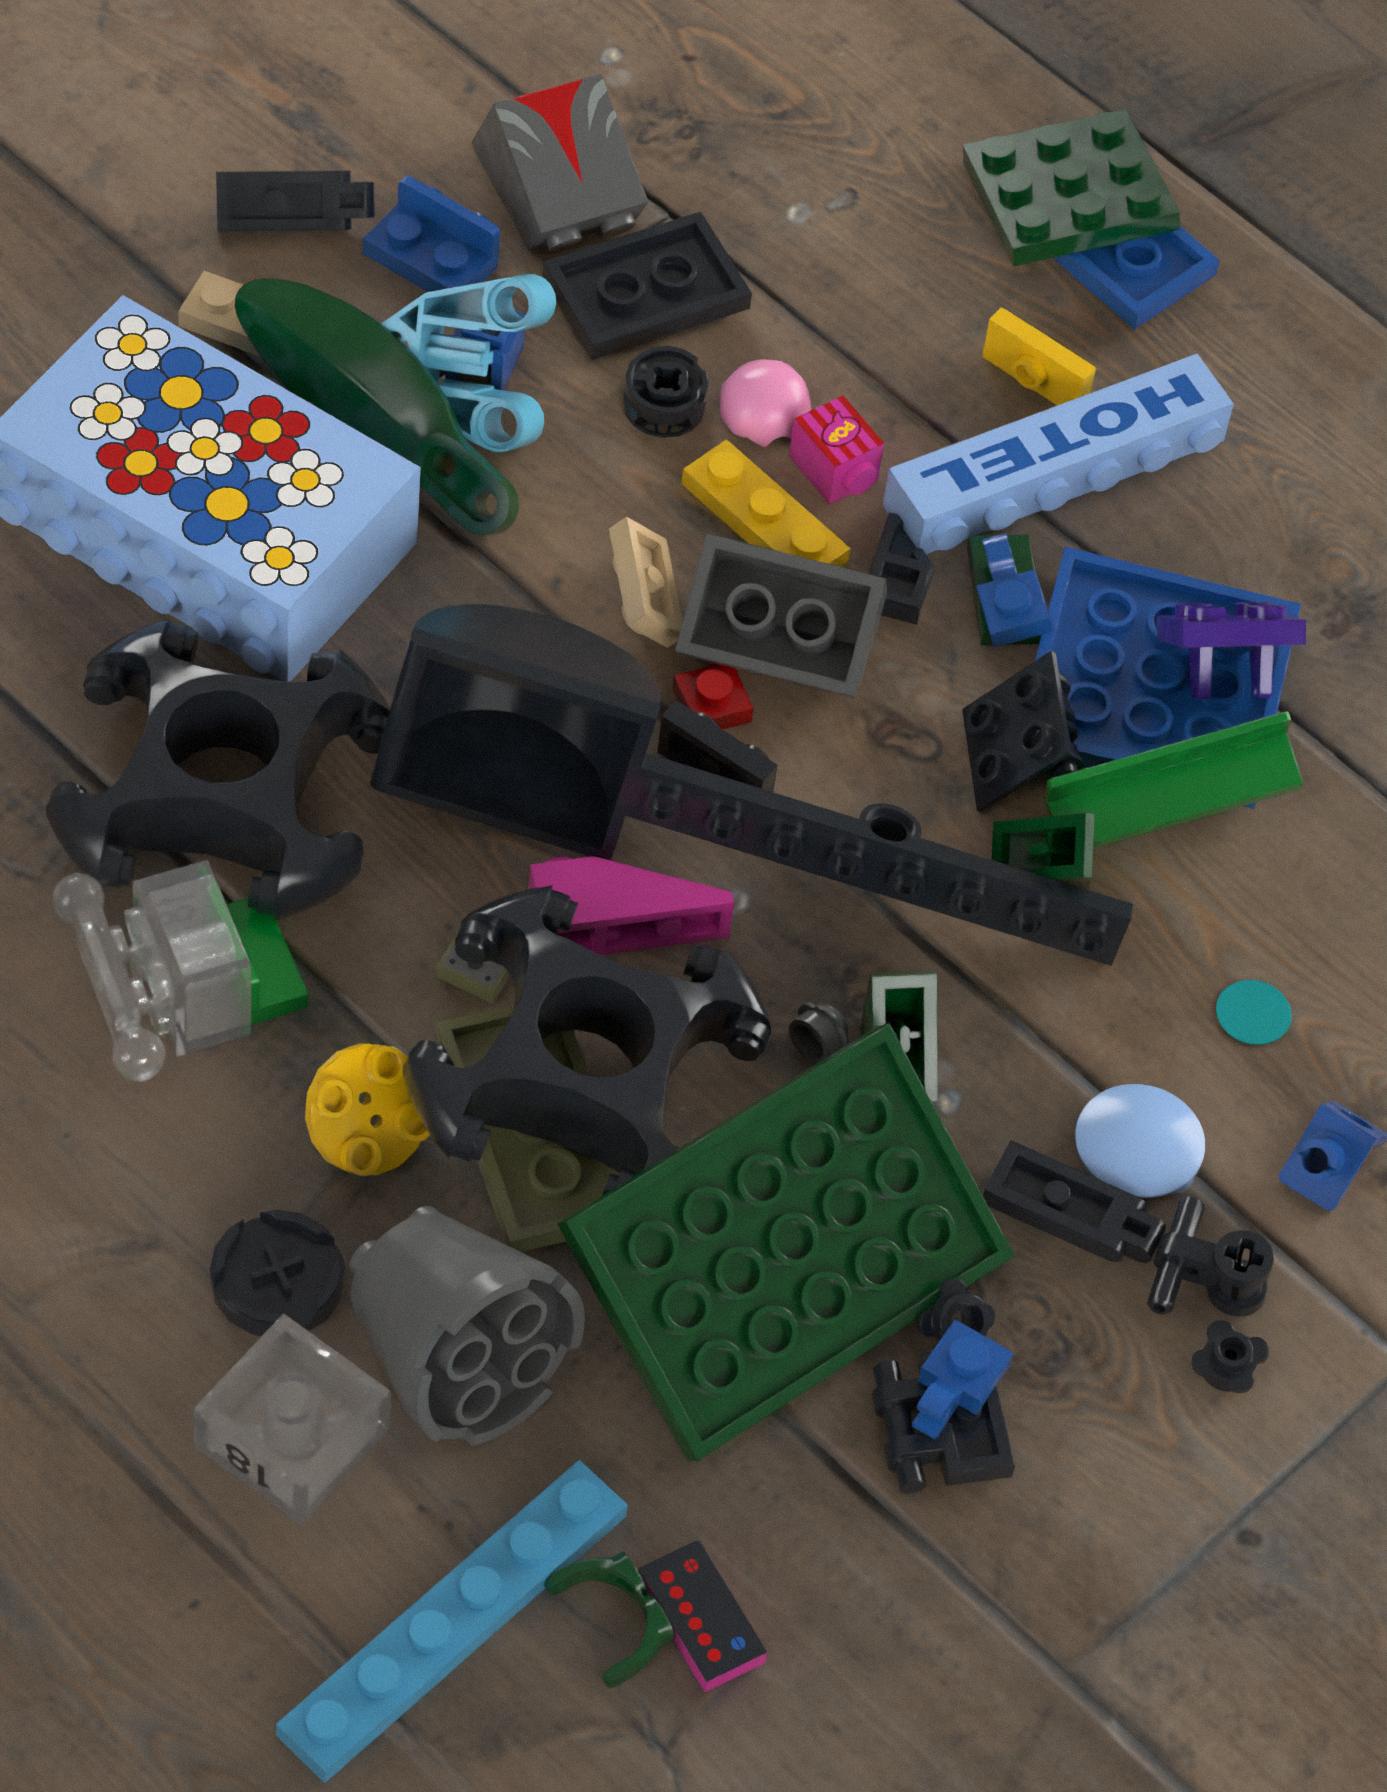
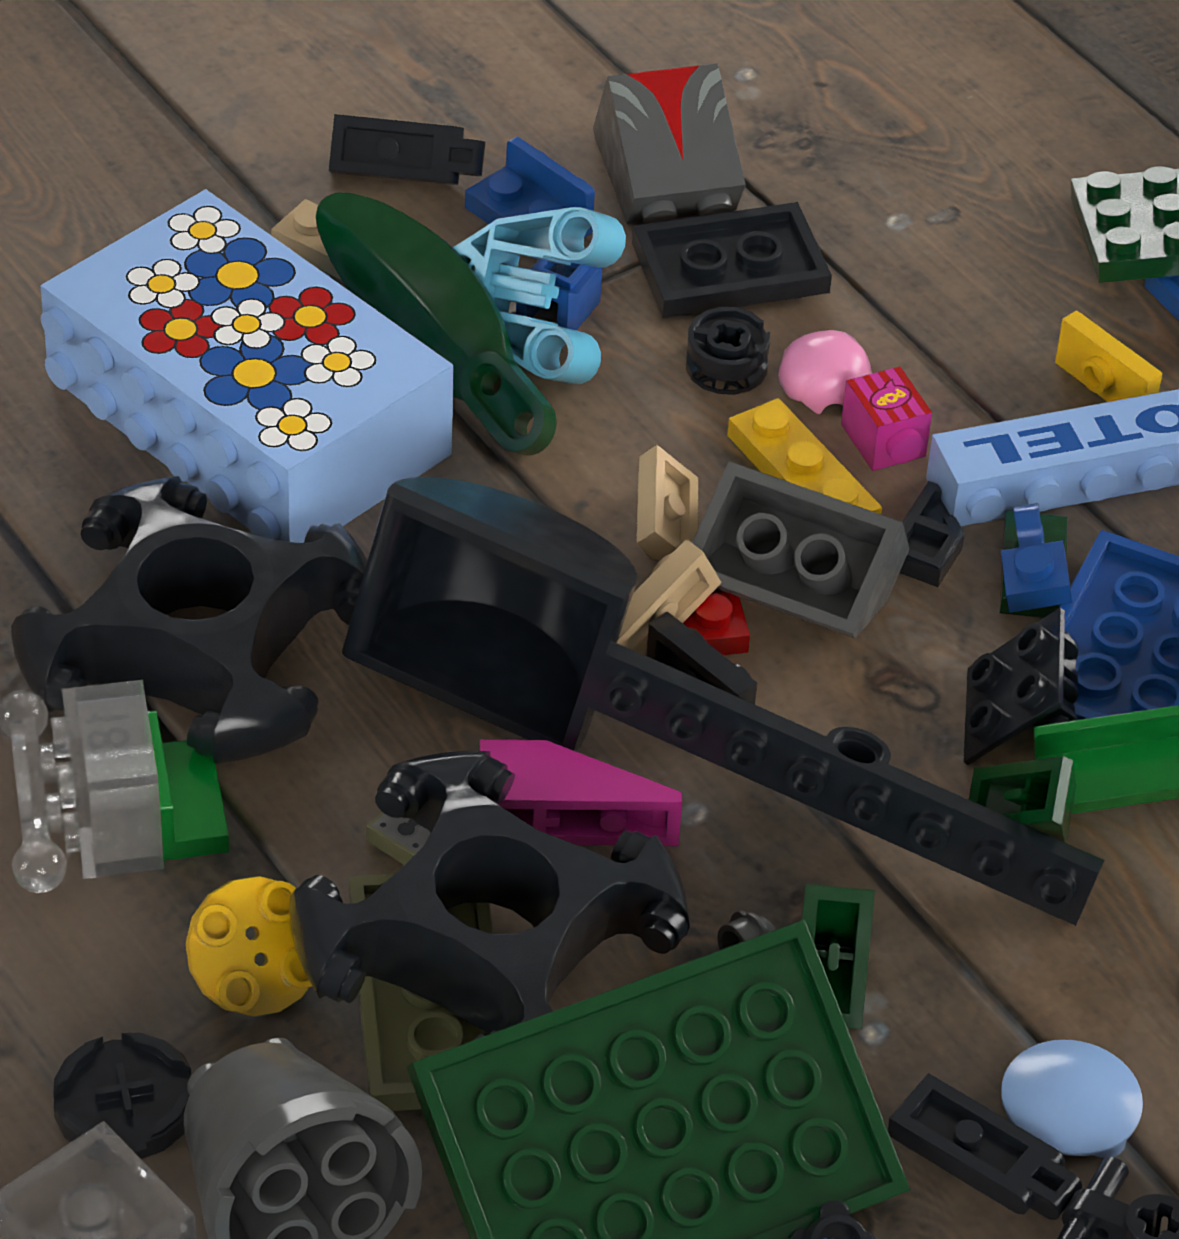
camera: 15 degrees right, 10 degrees down
none -> tan plate [617,539,722,656]

